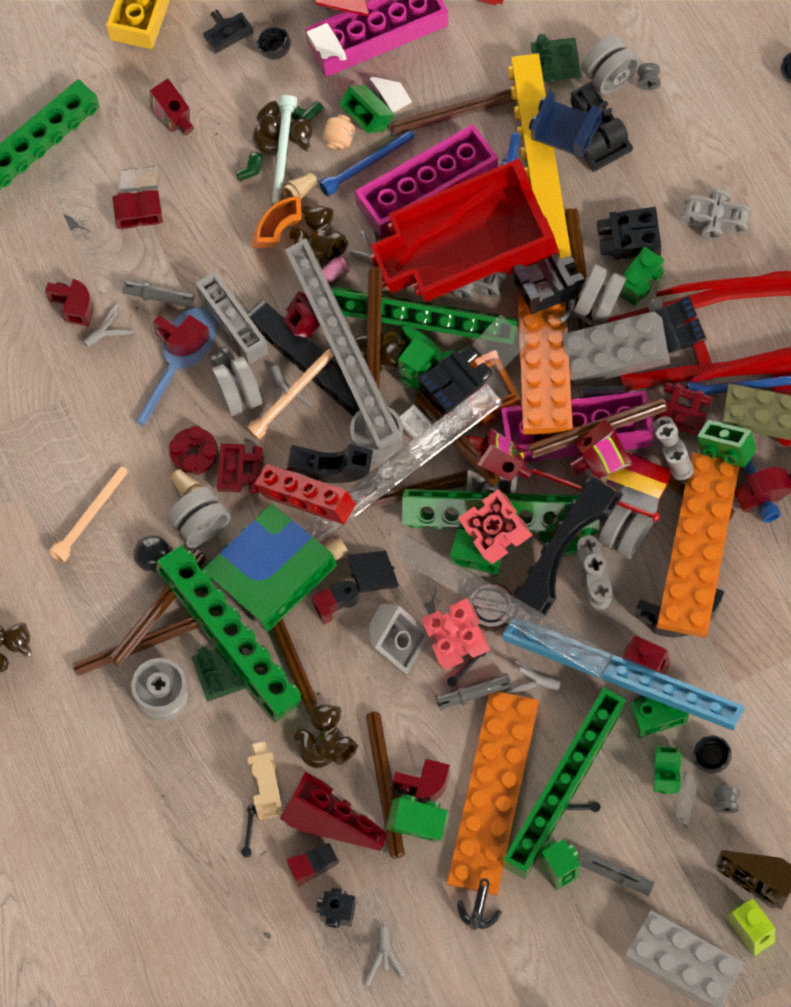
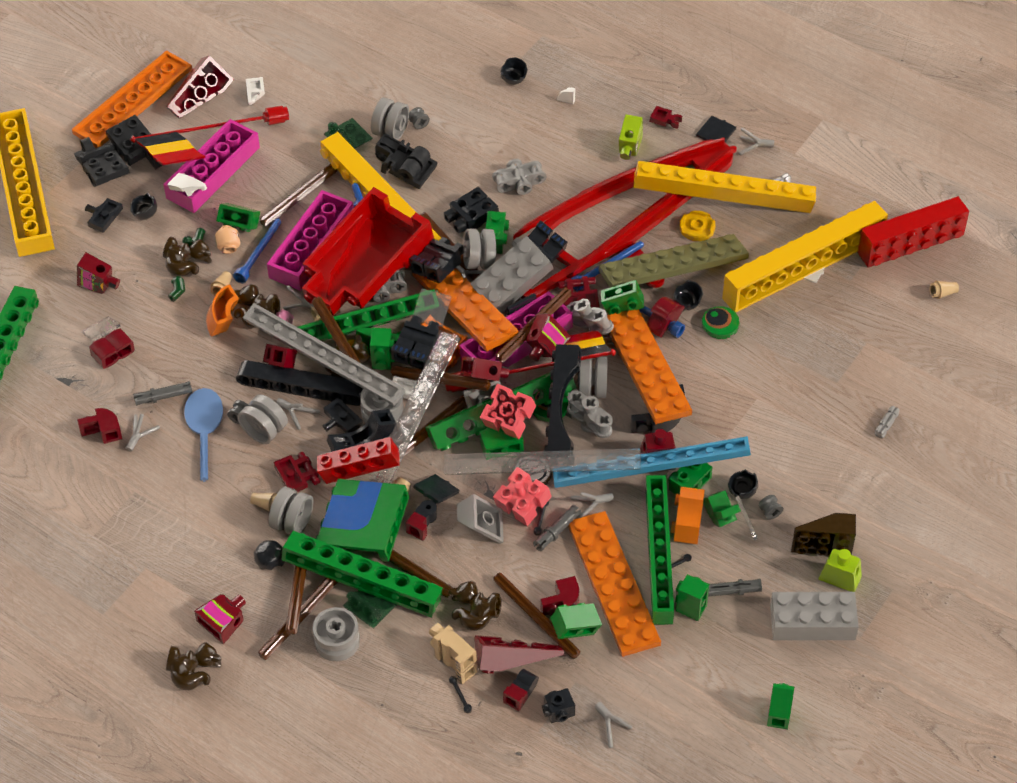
camera: 35 degrees left, 15 degrees down
light nougat piece [49,467,128,563] -> none
dark red brick [153,314,210,356] -> none
dark red plate [169,426,218,475] -> none
light grey brick [195,271,269,365] -> none
light nougat piece [246,349,334,440] -> none
light aqua piece [272,95,297,205] -> none
white slope [369,77,412,113] -> none
black piece [457,878,502,930] -> none
dark blue panel [529,90,601,158] -> none
none -> dark red torso [194,594,246,644]
none -> black plate [323,398,363,433]
none -> orange brick [671,487,705,544]

